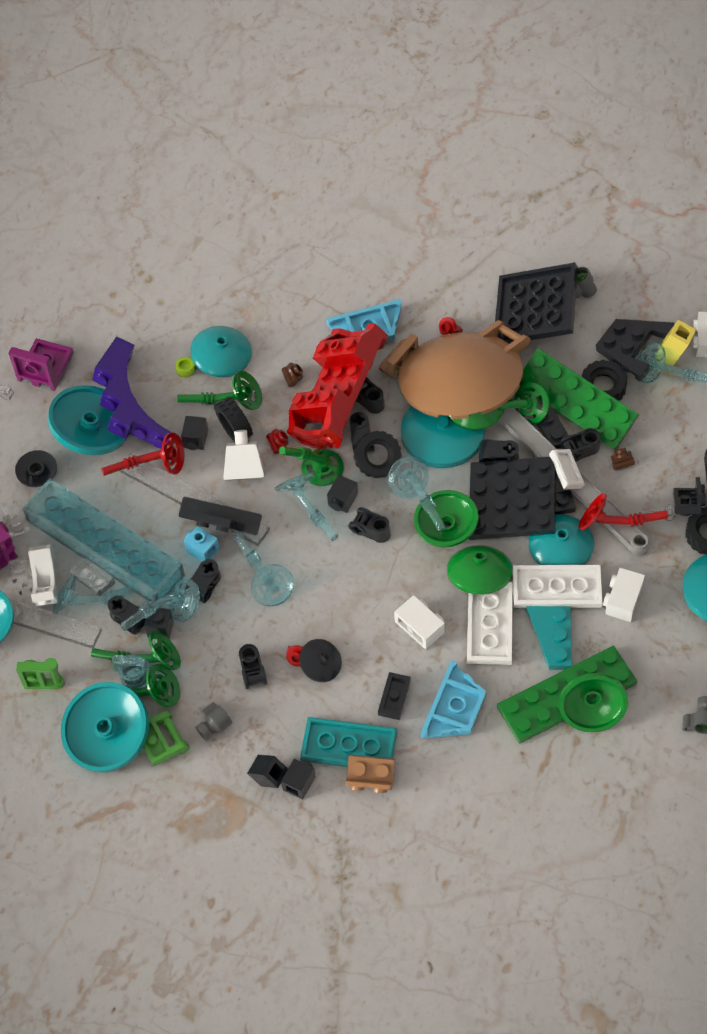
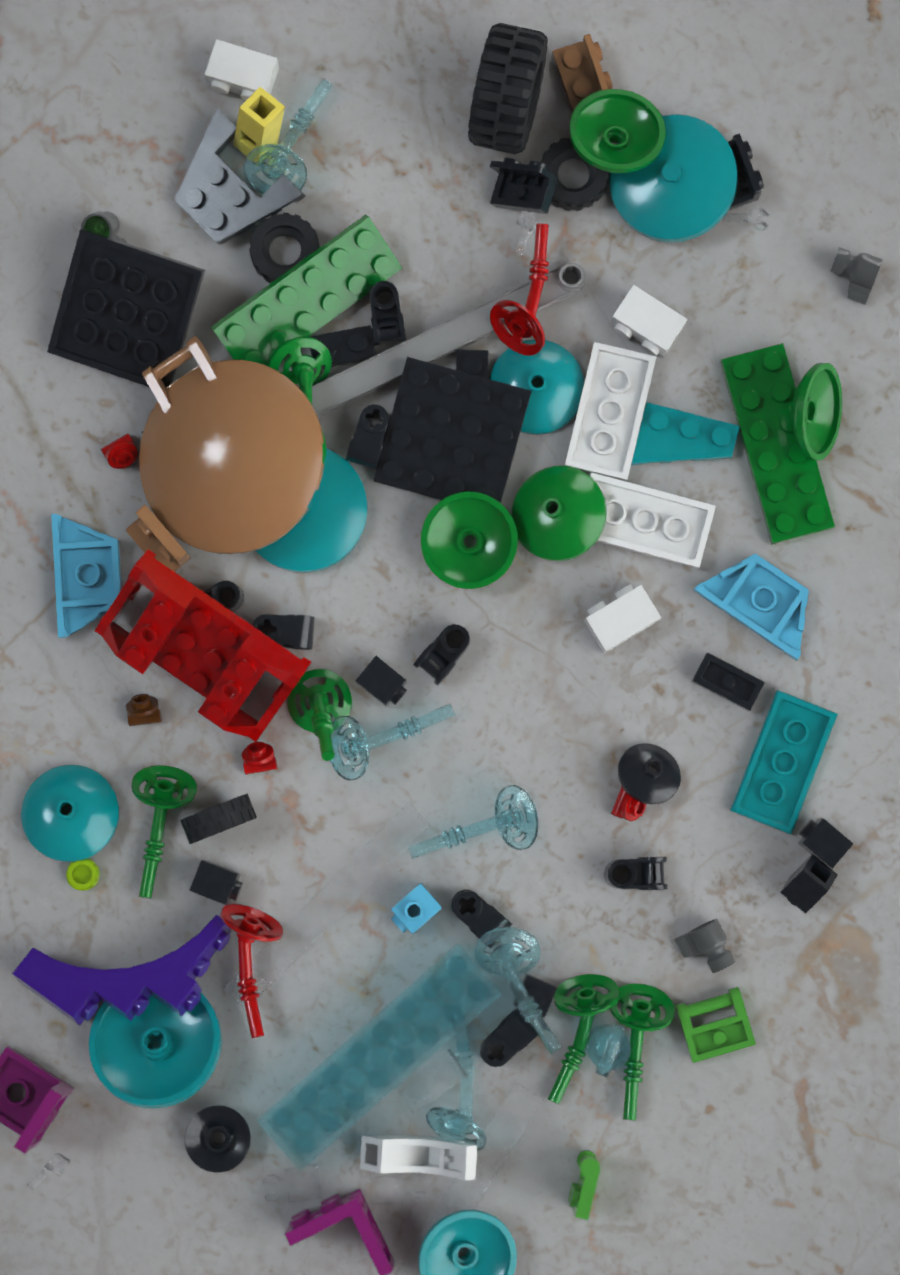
camera: 80 degrees left, 25 degrees up
teal dish [61,682,149,773] -> none
black bracket [179,497,262,535] -> none
white torso [224,430,265,480] -> none
medium nougat bracket [345,754,395,793] -> none
black tyre [353,431,402,478] -> none
clear light blue dish [388,456,446,531] -> none
white tile [549,449,585,490] -> none
reddish brown plate [610,448,635,471] -> none

